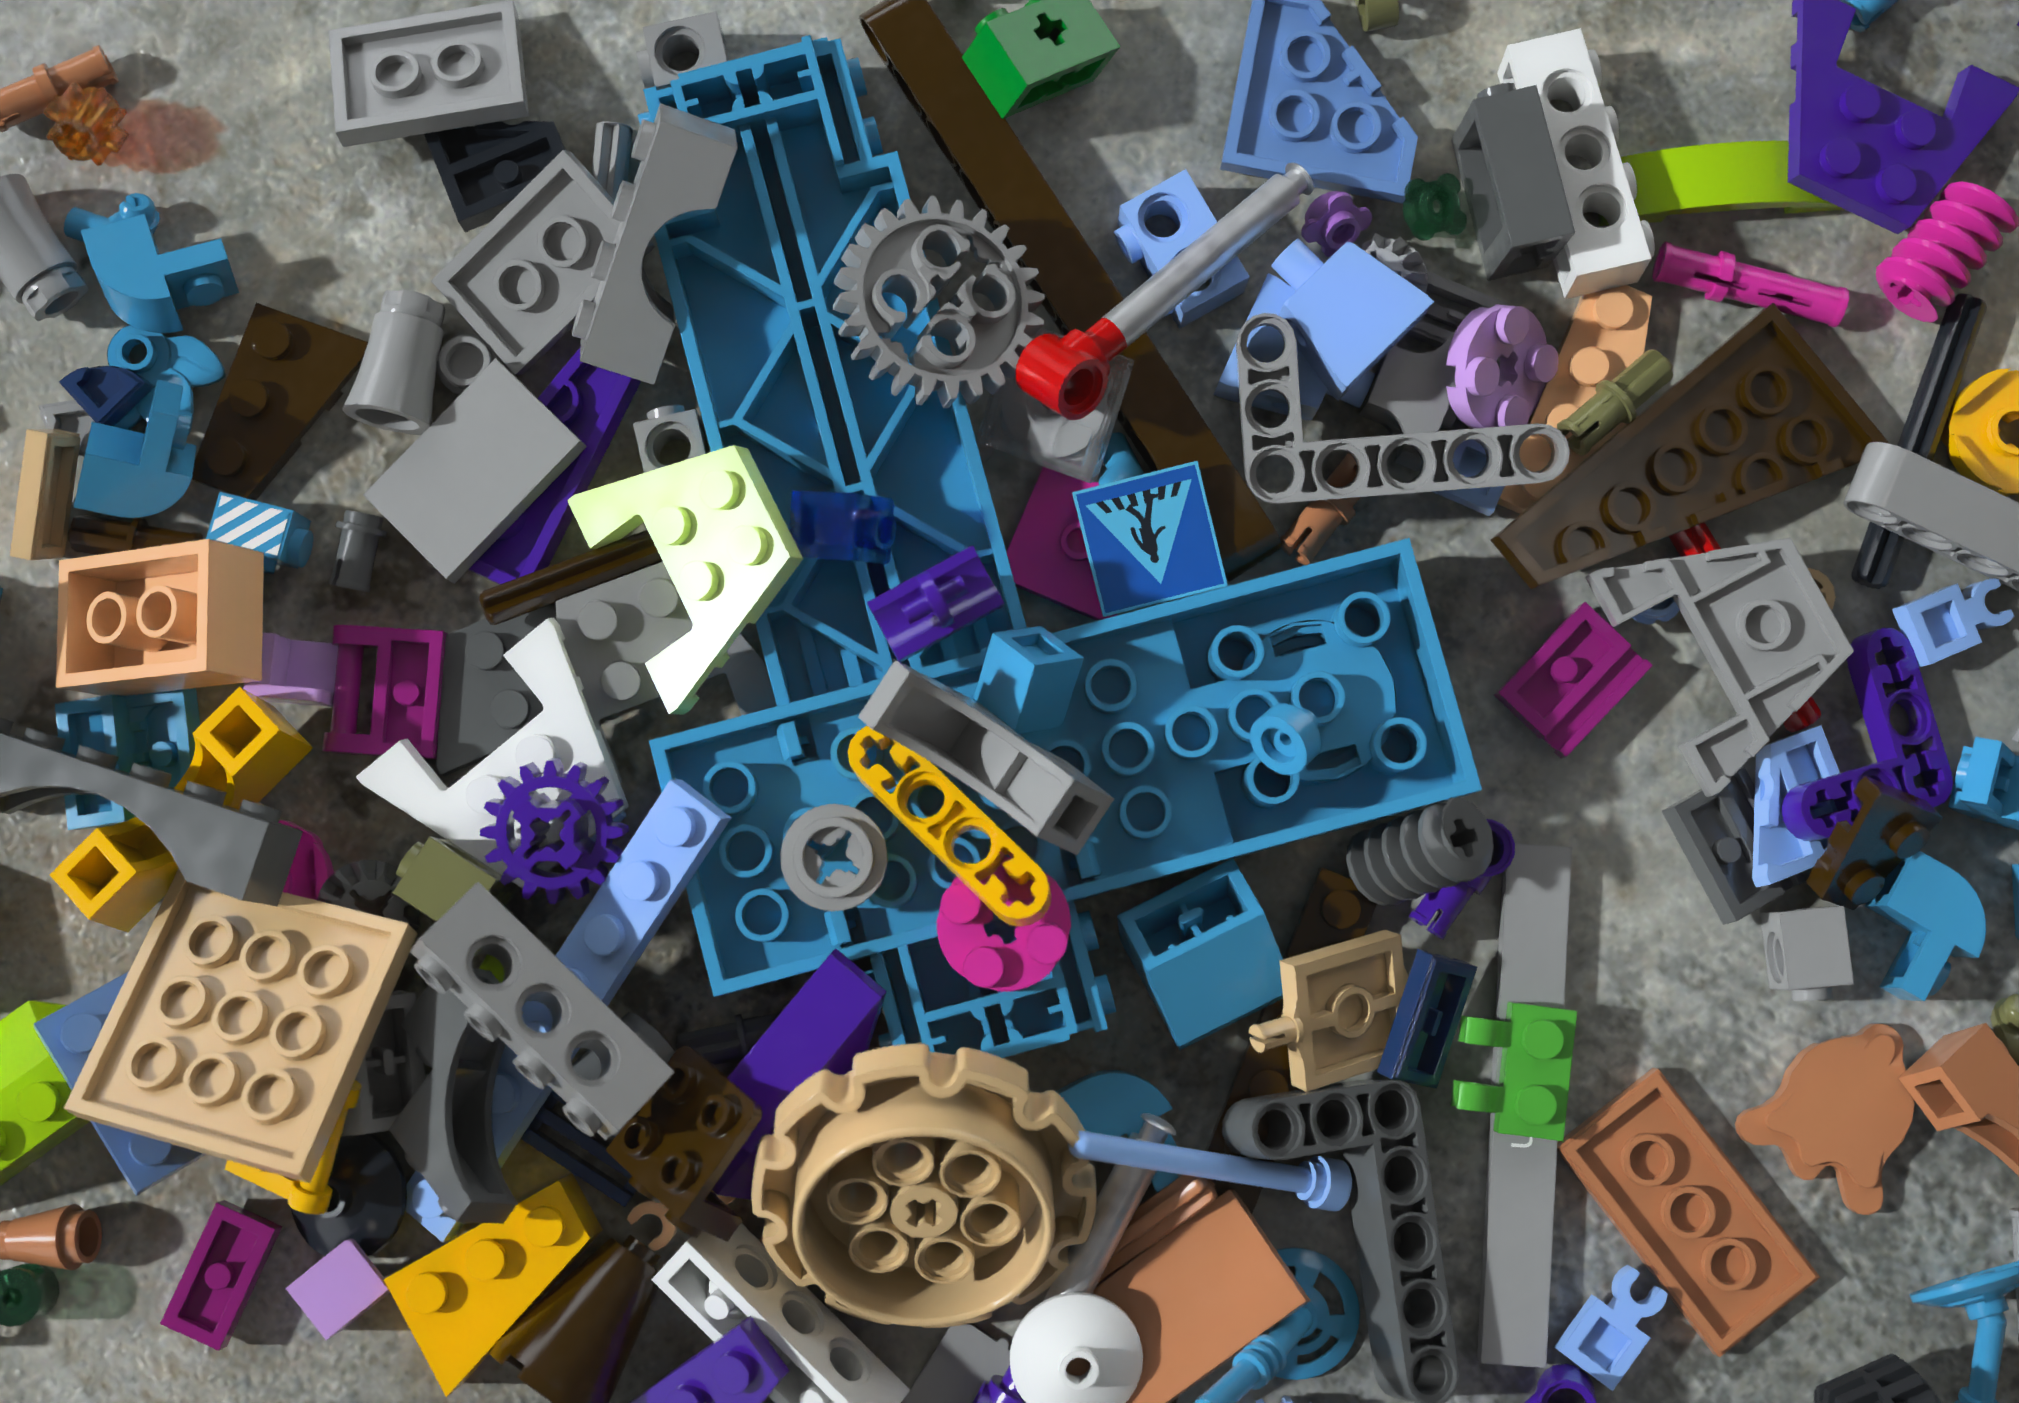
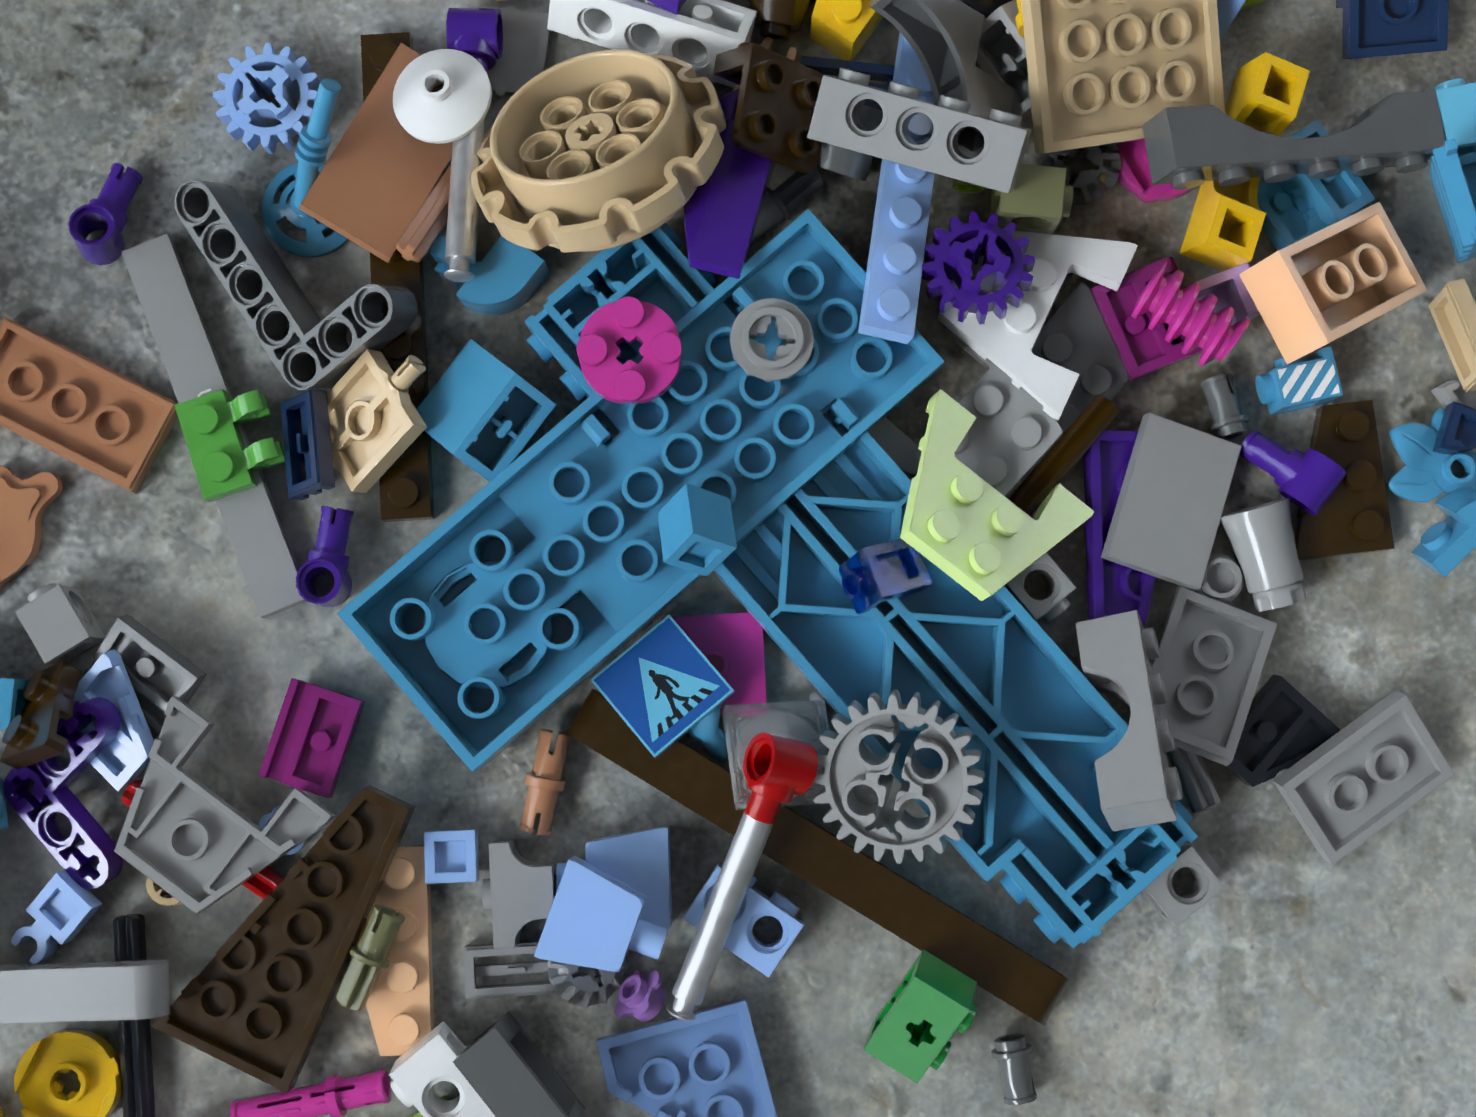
camera: 160 degrees right, 0 degrees up
dark brown axle [68,514,203,555] -> none
dark azure brick [74,380,197,518] -> none
yellow beam [848,726,1052,927] -> none
light grey arch [858,660,1114,855] -> none
dark purple hips [867,545,1005,662] -> none
light blue piece [1068,1131,1352,1212] -> none
light grey beam [1236,313,1570,503] -> none
dark azure tile [1250,704,1321,775] -> none
dark grey piece [1346,798,1493,906] -> none
clear green plate [1403,173,1467,241] -> none
lavender plate [1446,304,1559,429] -> none
light blue plate [1554,1265,1668,1391] -> none
none -> dark pink piece [1131,261,1250,367]
none -> dark purple pin [1239,430,1347,516]

